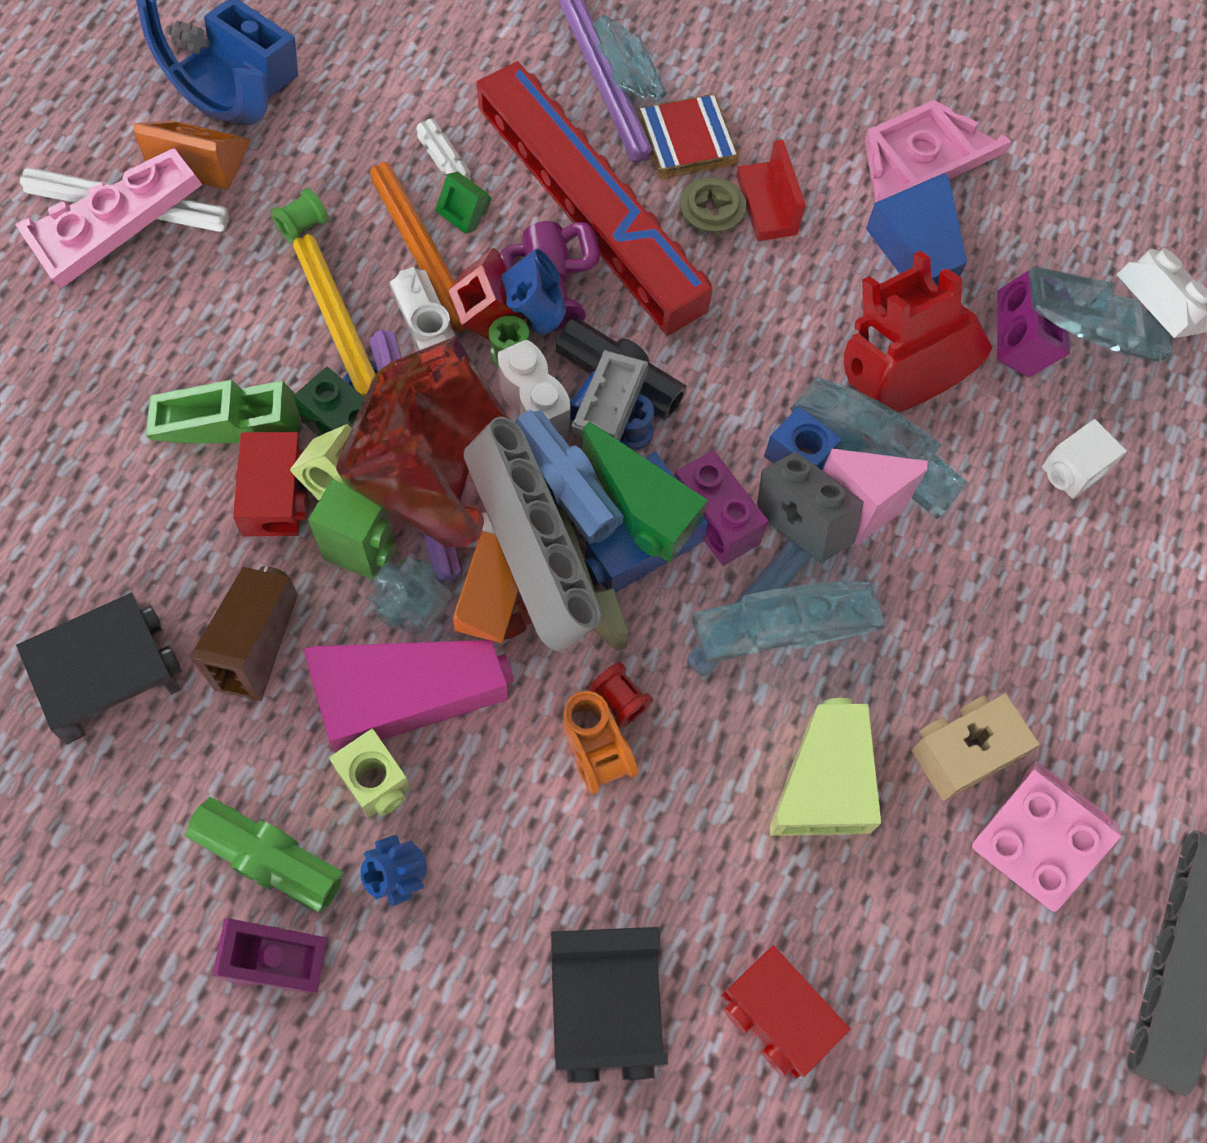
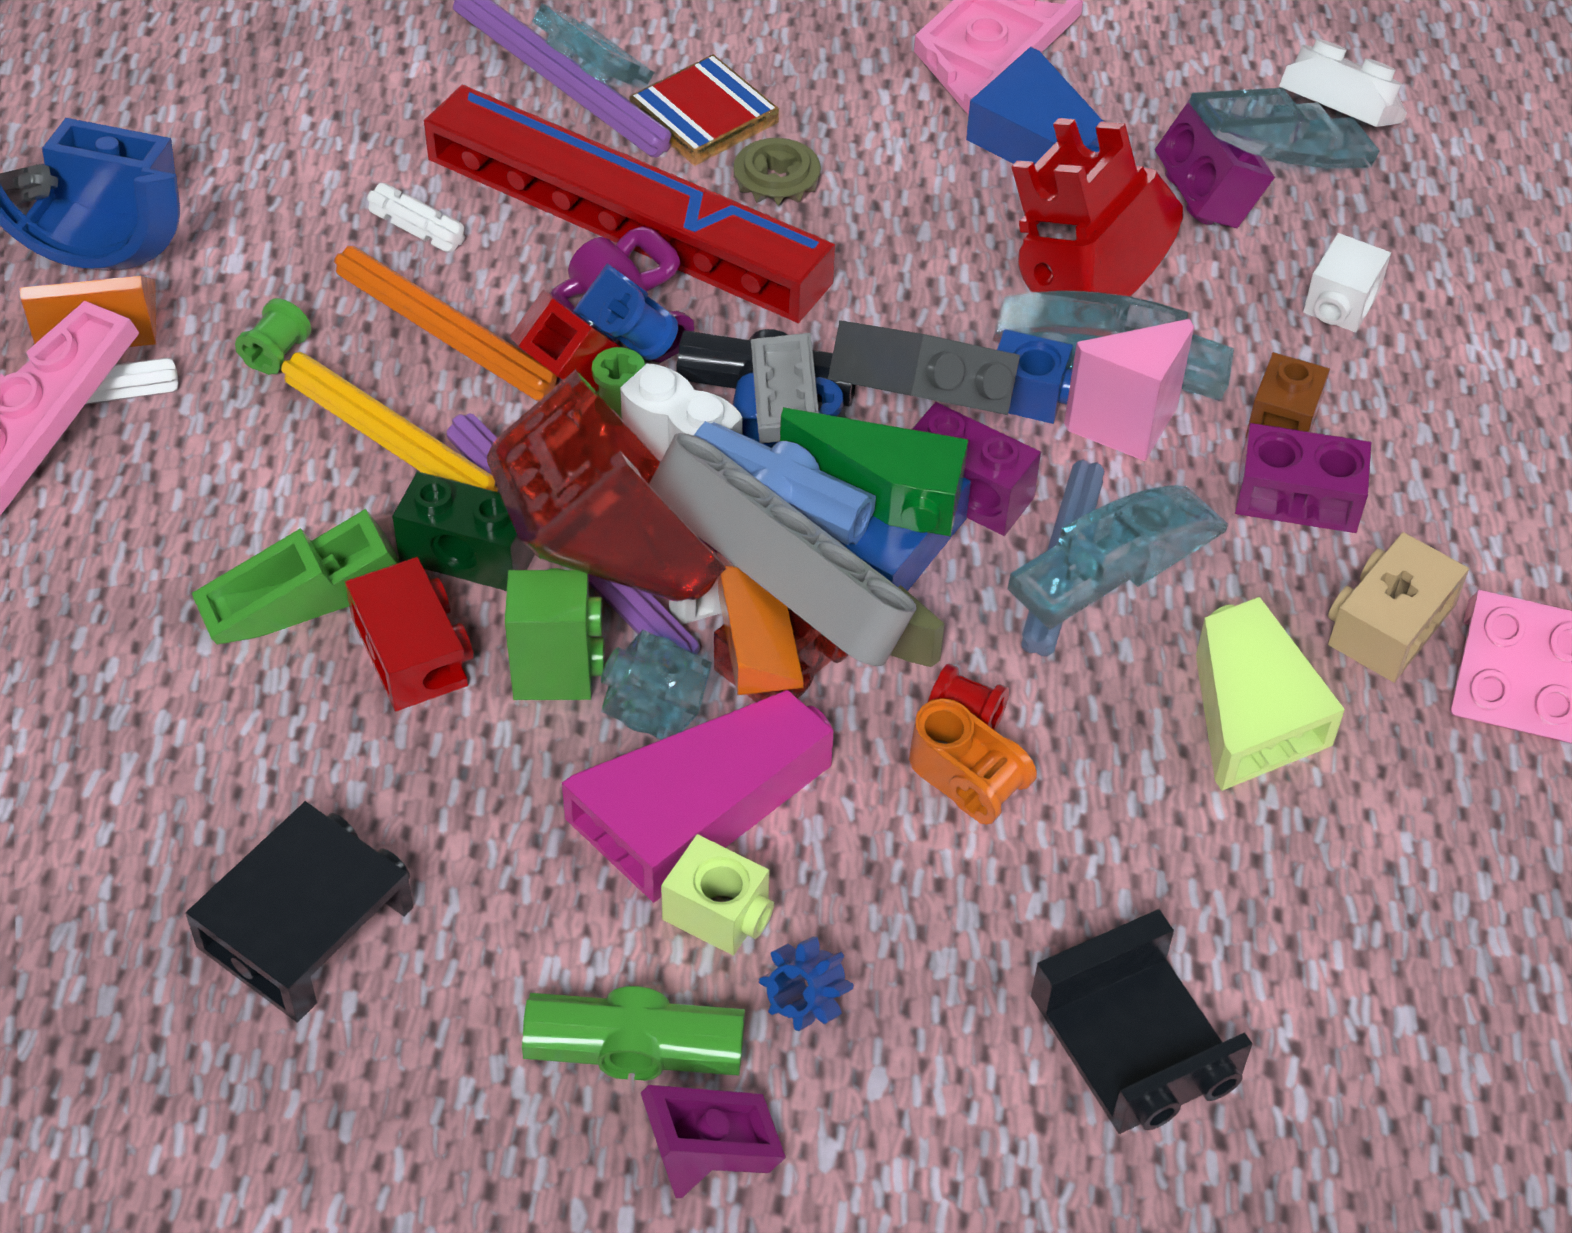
camera: 20 degrees left, 15 degrees down
reddish brown slope [191,566,298,701] -> none
yellowish green brick [290,424,379,500] -> none
white piece [390,267,473,397] -> none
green tile [435,171,492,234] -> none
red brick [721,945,851,1079] -> none
red panel [736,140,805,242] -> none
dark grey brick [757,451,863,563] -> none
none -> dark grey brick [828,320,1020,415]
none -> magenta brick [1235,423,1372,533]
none -> dark orange brick [1245,352,1330,438]

